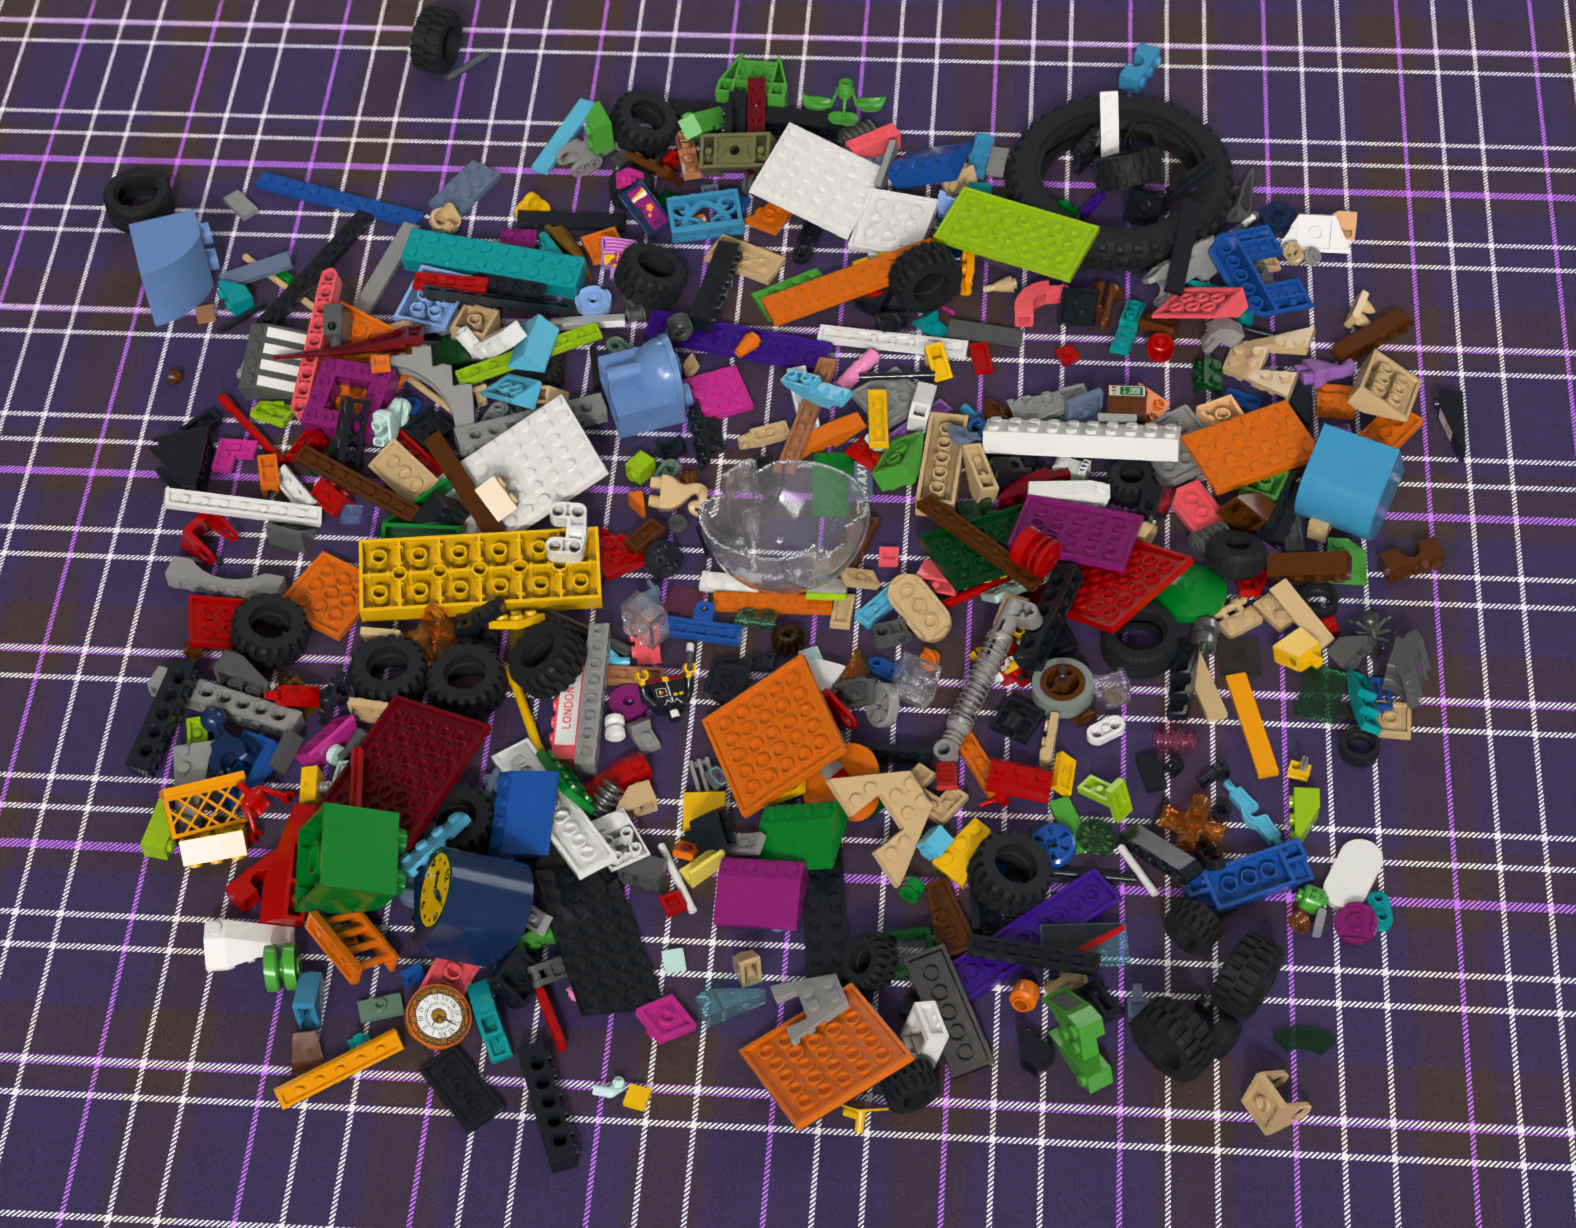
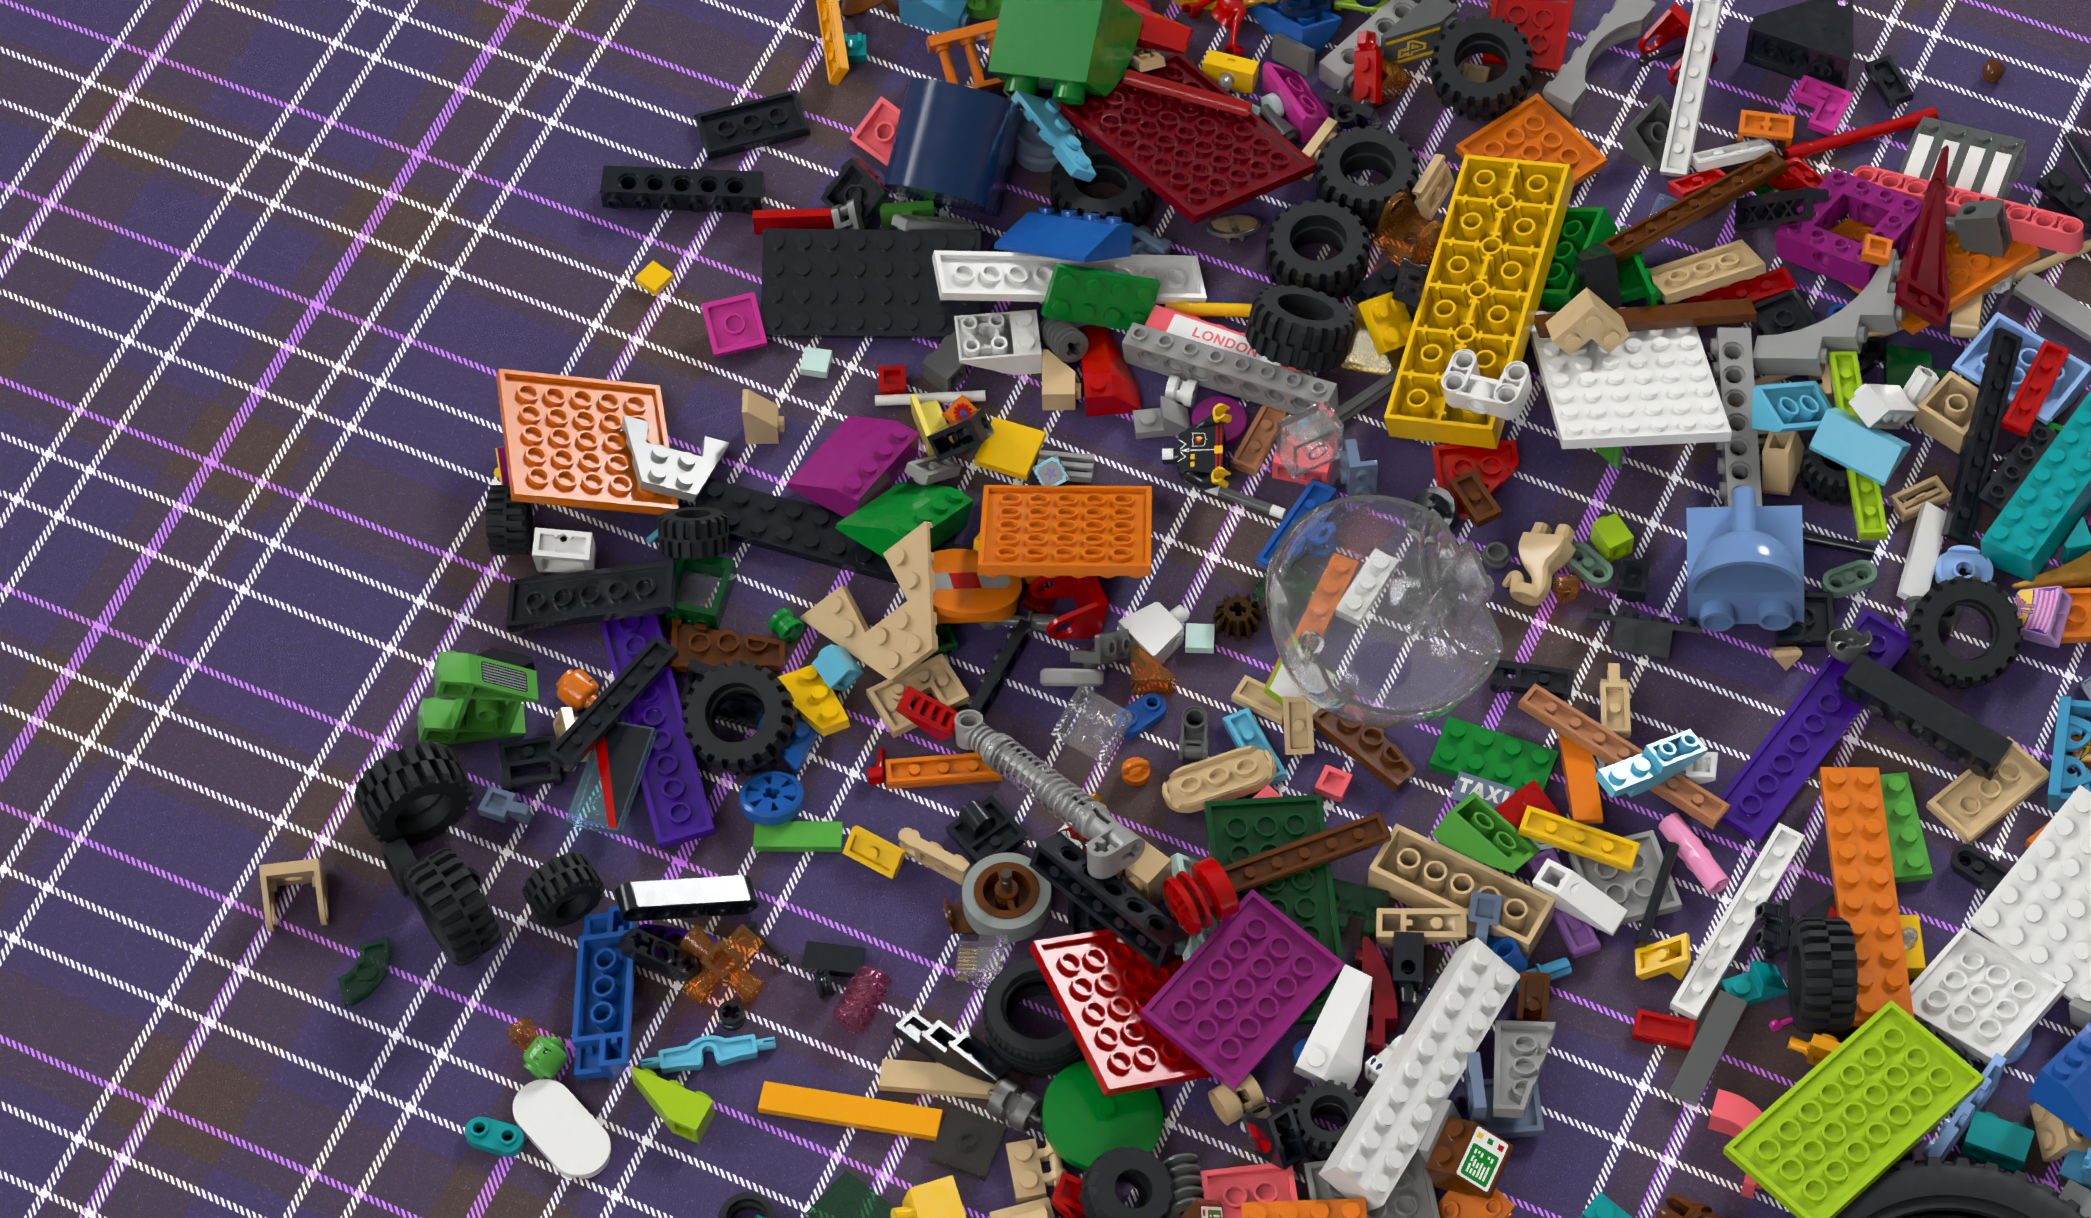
camera: 110 degrees right, 5 degrees up
lime wing [250,401,295,428] -> none
sand green plate [357,993,405,1024] -> none
light aqua hips [371,397,412,447] -> none
tile [405,984,472,1050] -> none
teal slope [466,978,514,1065] -> none
light aqua arm [592,1076,625,1098] -> none
orange slope [628,491,646,518] -> none
dark pink plate [682,365,754,419] -> none
clear light blue slope [695,988,767,1028] -> none
black wing [703,653,777,705] -> none
orange cone [734,331,761,358] -> none
red slope [985,756,1054,804] -> none
black bar [1053,868,1137,883] -> none
red plate [1054,343,1080,367] -> none
black hinge [1056,287,1100,327] -> none
clear green tile [1076,819,1118,857] -> none
lime bracket [1077,774,1133,823] -> none
white plate [1087,715,1125,746] -> none
black pin [1197,759,1231,790] -> none
yellow piece [1287,756,1312,783] -> none
light grey tile [1312,907,1327,938] -> none
magenta tile [1334,902,1378,945] -> none

